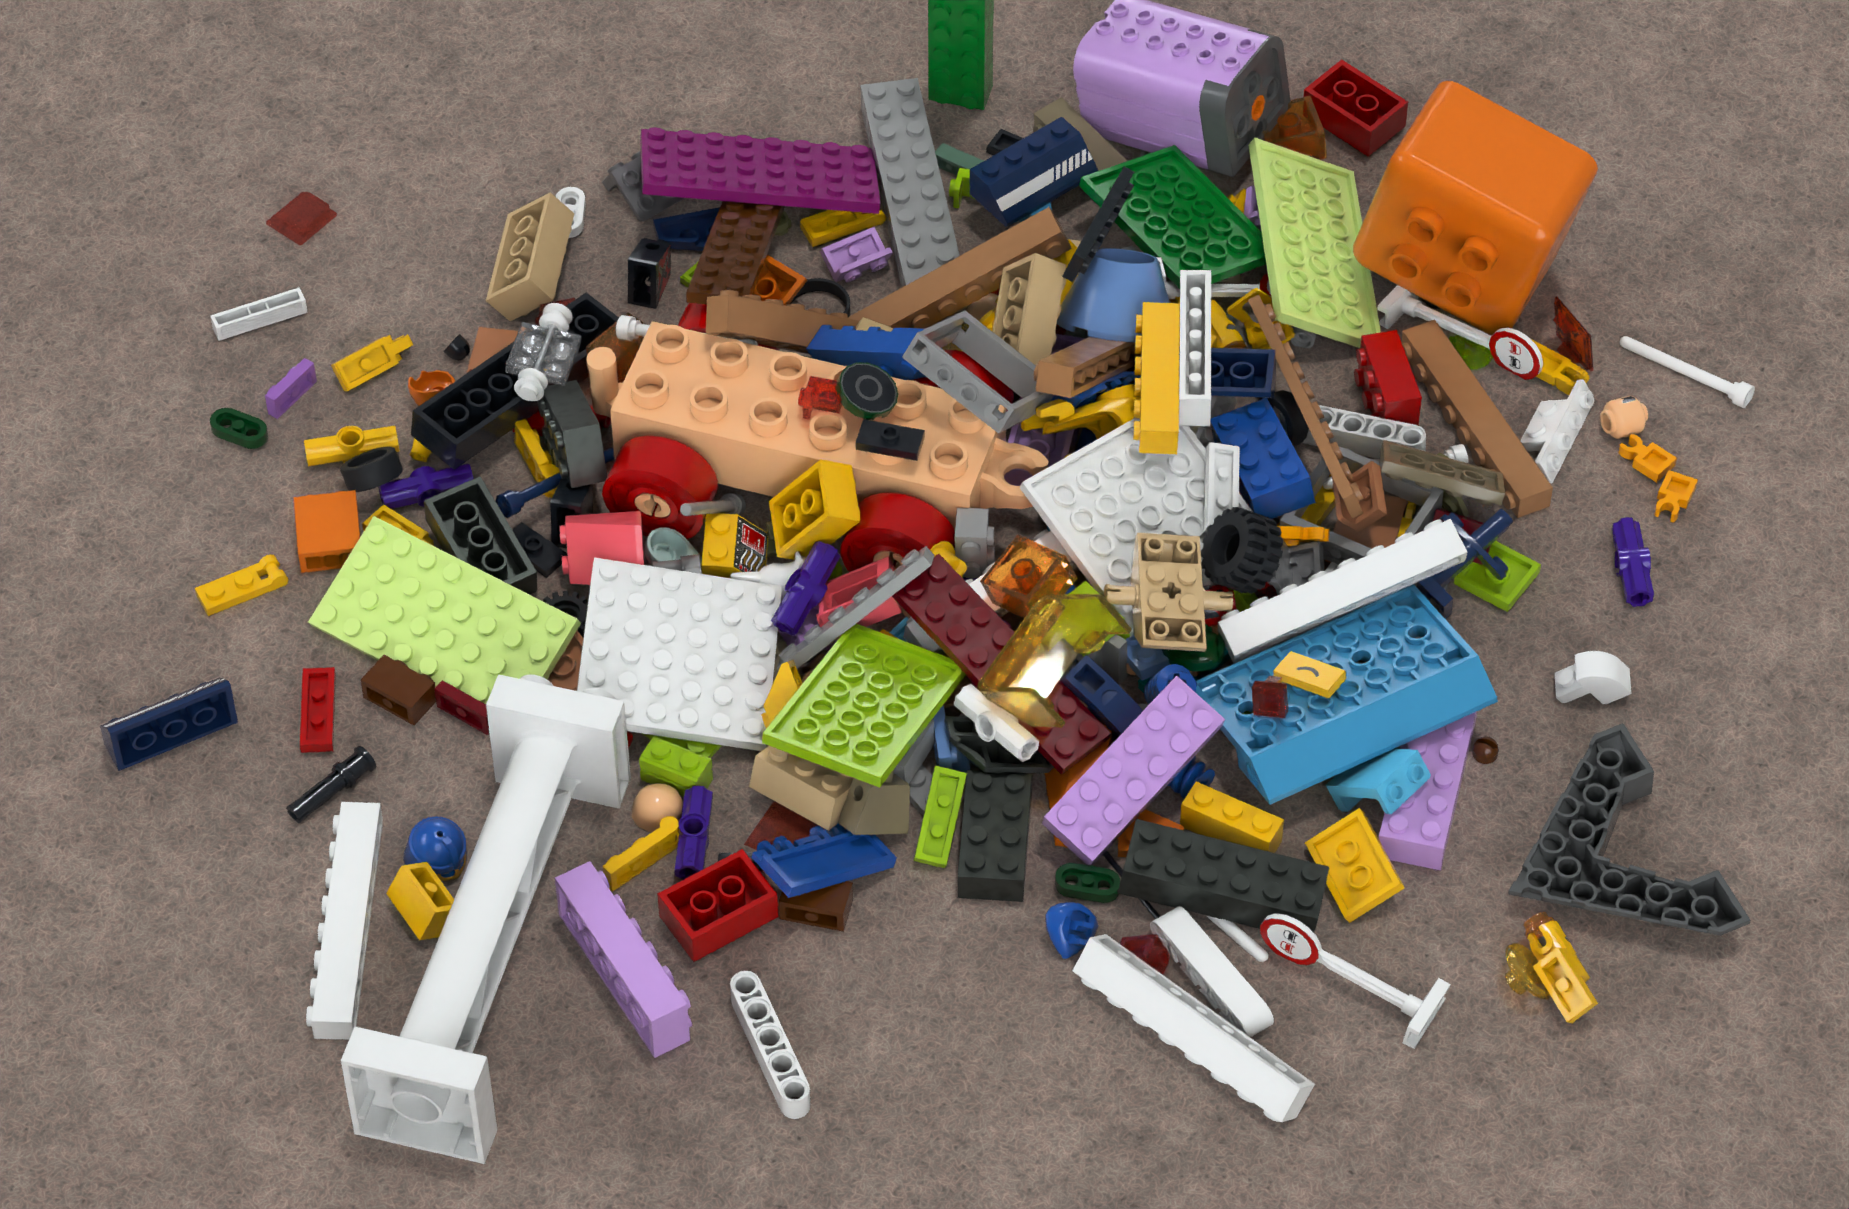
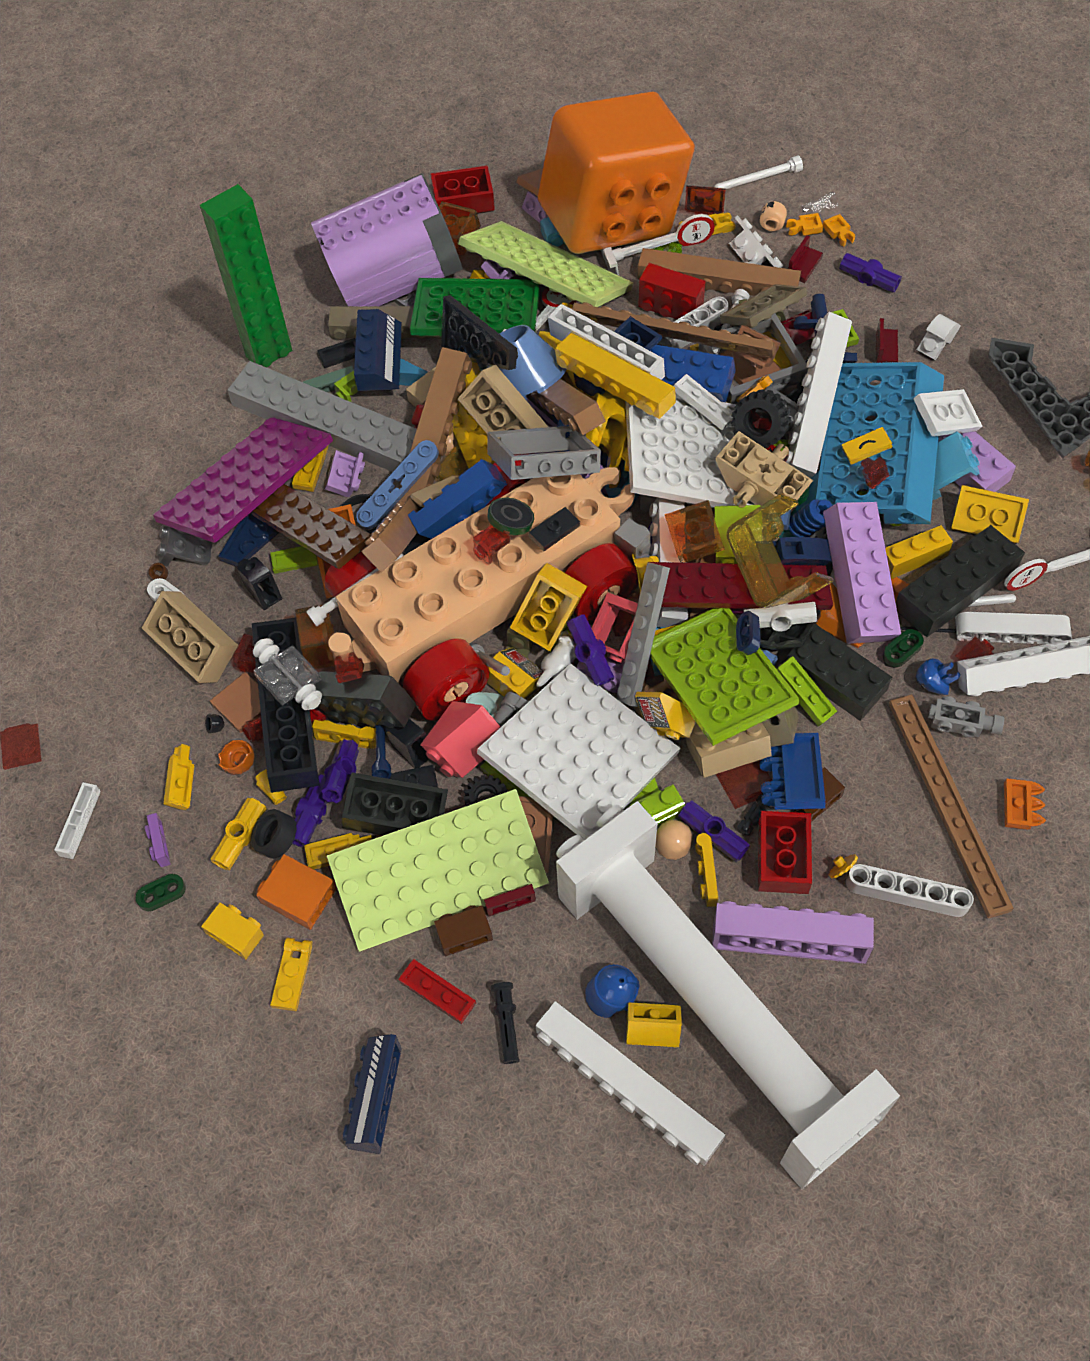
camera: 50 degrees left, 10 degrees up
none -> reddish brown hinge [149,563,169,580]
none -> yellow brick [201,903,264,960]
none -> dark purple piece [321,739,359,803]
none -> clear red tile [334,652,364,683]
none -> medium blue piece [356,440,439,529]
none -> dark blue plate [736,611,761,655]
none -> dark red panel [788,235,823,283]
none -> clear plate [801,192,839,214]
none -> yellow piece [828,854,858,879]
none -> dark red panel [876,318,898,363]
none -> medium nougat plate [889,694,1014,919]
none -> white plate [914,389,982,436]
none -> light grey brick [928,696,1005,737]
none -> orange plate [1004,778,1046,830]

